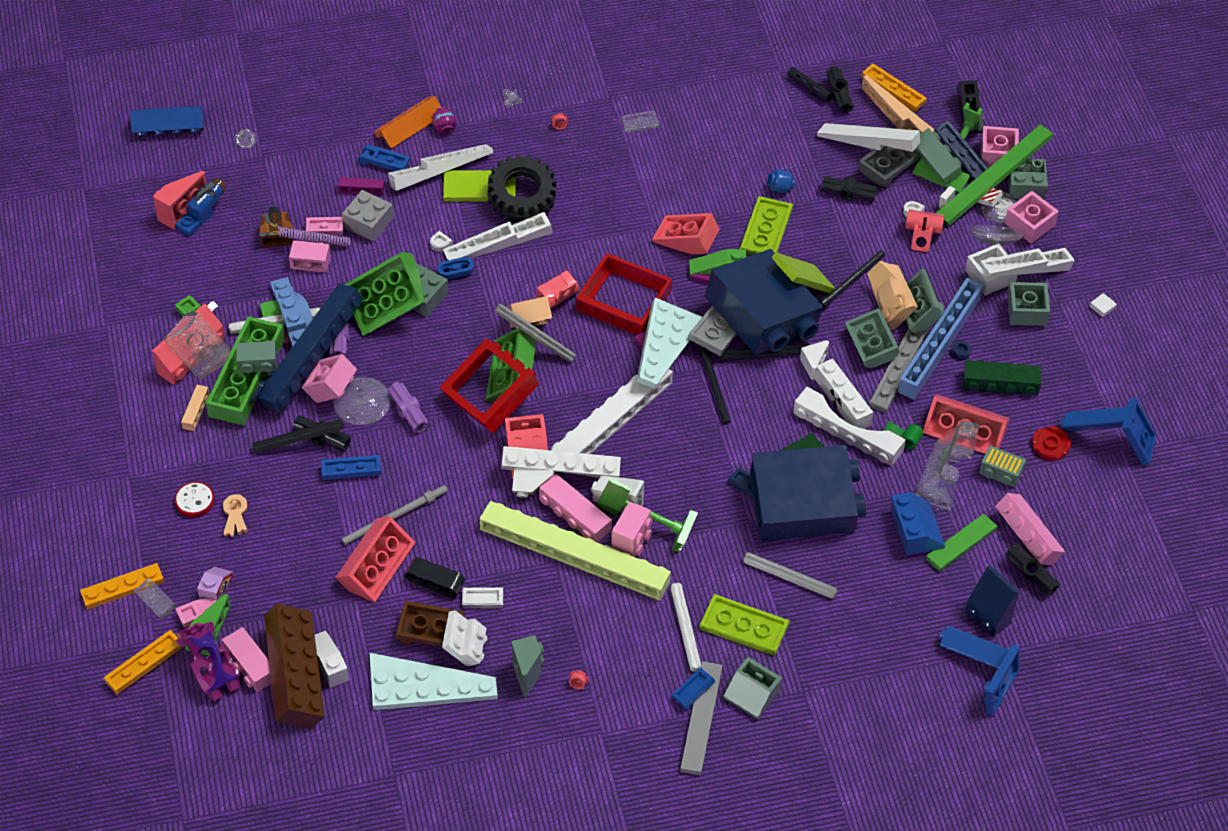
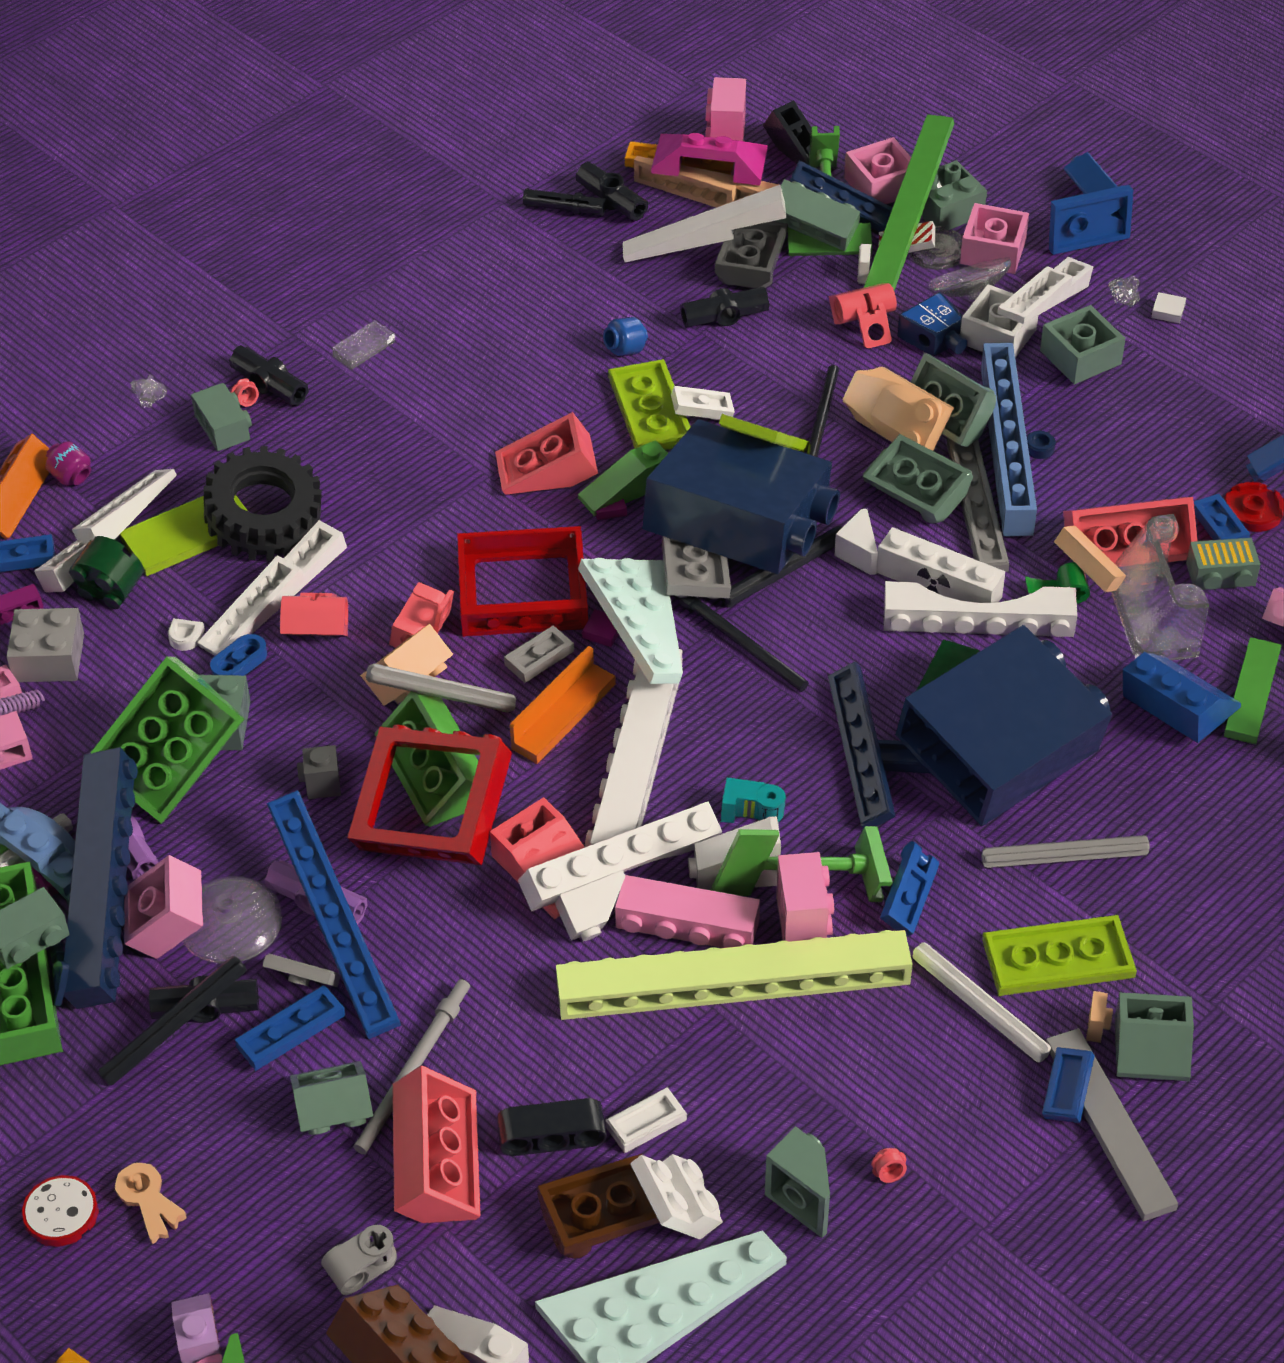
camera: 30 degrees left, 5 degrees down
white tile [903,201,925,217] -> none
dark green brick [963,360,1041,395] -> none
none -> dark green brick [68,536,144,609]
none -> sand green brick [191,383,252,451]
none -> black piece [229,345,309,406]
none -> light grey plate [263,953,341,987]
none -> blue tile [267,790,401,1040]
none -> coral piece [280,593,348,636]
none -> sand green slope [290,1061,373,1135]
none -> dark grey brick [297,745,341,799]
none -> light grey piece [321,1225,397,1295]
none -> light grey plate [504,625,574,683]
none -> orange panel [510,646,616,764]
none -> dark pink slope [651,133,768,186]
none -> white plate [671,386,735,420]
none -> bright pink brick [705,77,746,141]
none -> teal leg [721,777,786,823]
none -> dark blue tile [828,662,896,828]
none -> blue plate [880,841,939,937]
none -> torso [897,292,968,356]
none -> blue piece [1049,152,1134,255]
none -> light nougat piece [1054,526,1126,592]
none -> light nougat plate [1086,991,1113,1043]
none -> clear piece [1108,275,1140,307]
none -> blue plate [1194,494,1250,540]

